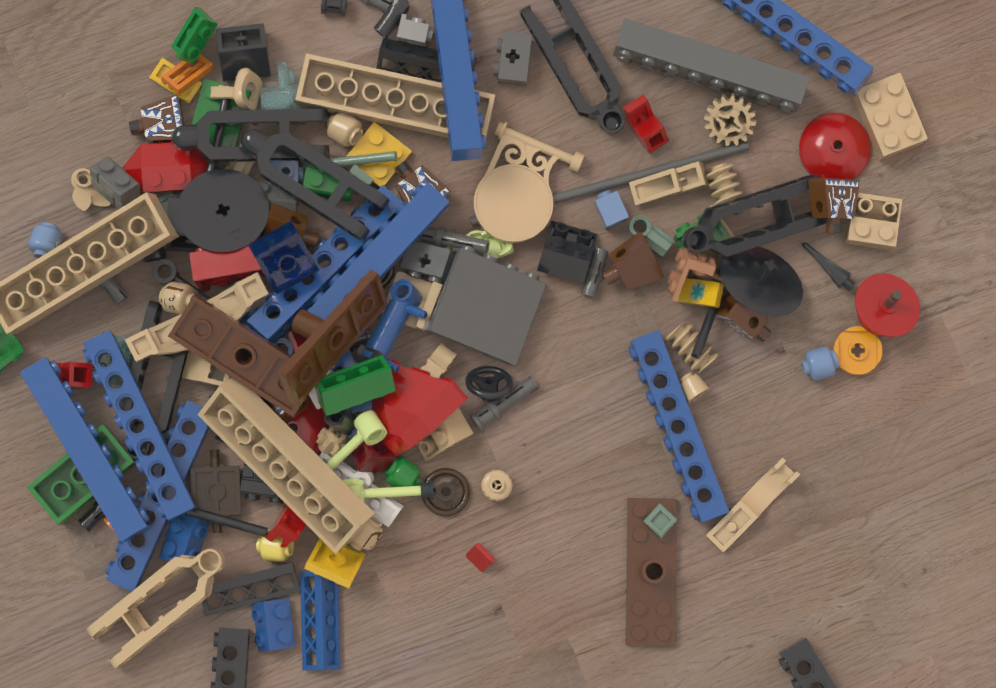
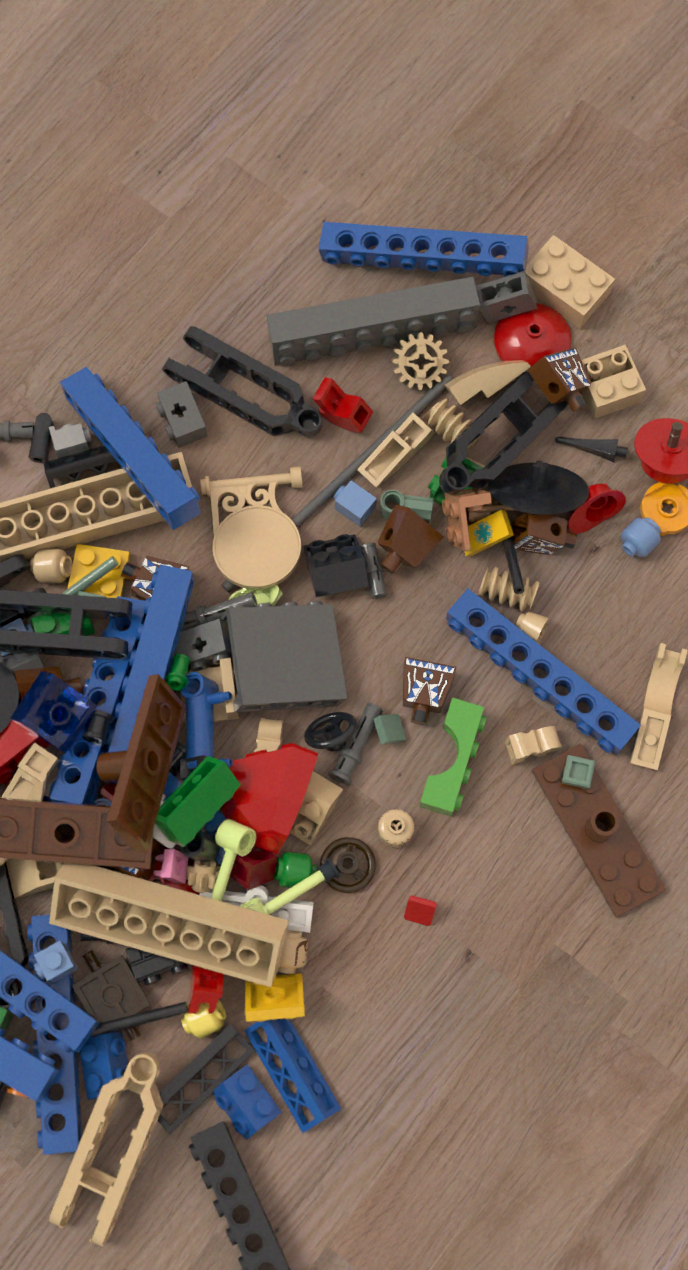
camera: 20 degrees left, 10 degrees down
none -> medium blue brick [34,941,78,983]
none -> black bush [82,709,115,746]
none -> bright pink tile [154,849,188,884]
none -> green pin [166,654,191,691]
none -> sand green tile [373,714,407,745]
none -> torso [403,657,456,725]
none -> bright green arch [419,697,487,817]
none -> tan slope [444,360,530,405]
none -> dark grey brick [476,271,537,323]
none -> tan leg [505,726,562,765]
none -> red piece [568,483,626,534]

